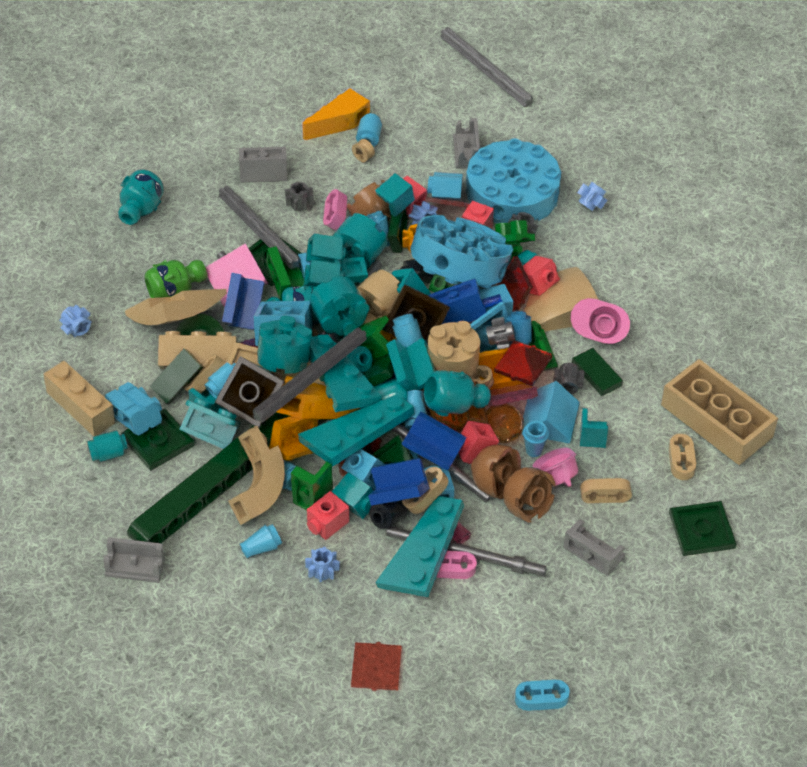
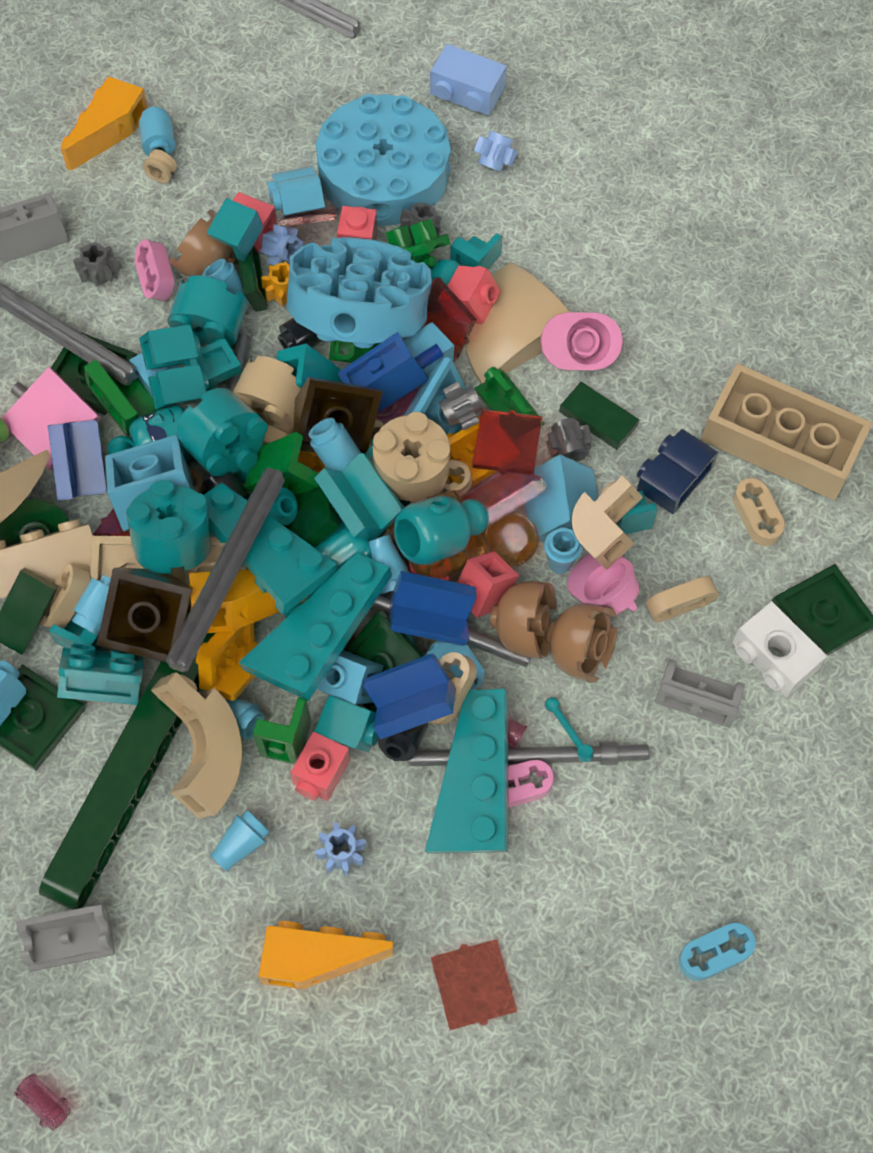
camera: 20 degrees left, 15 degrees up
light grey hinge [453,118,480,169] -> none
dark azure brick [506,311,532,349] -> none
none -> clear pink pin [14,1073,71,1131]
none -> light orange slope [258,921,394,989]
none -> light blue brick [430,44,507,116]
none -> teal panel [450,233,503,269]
none -> teal hinge [544,697,594,762]
none -> tan brick [572,475,643,570]
none -> dark blue brick [636,429,719,515]
none -> white brick [732,601,827,698]

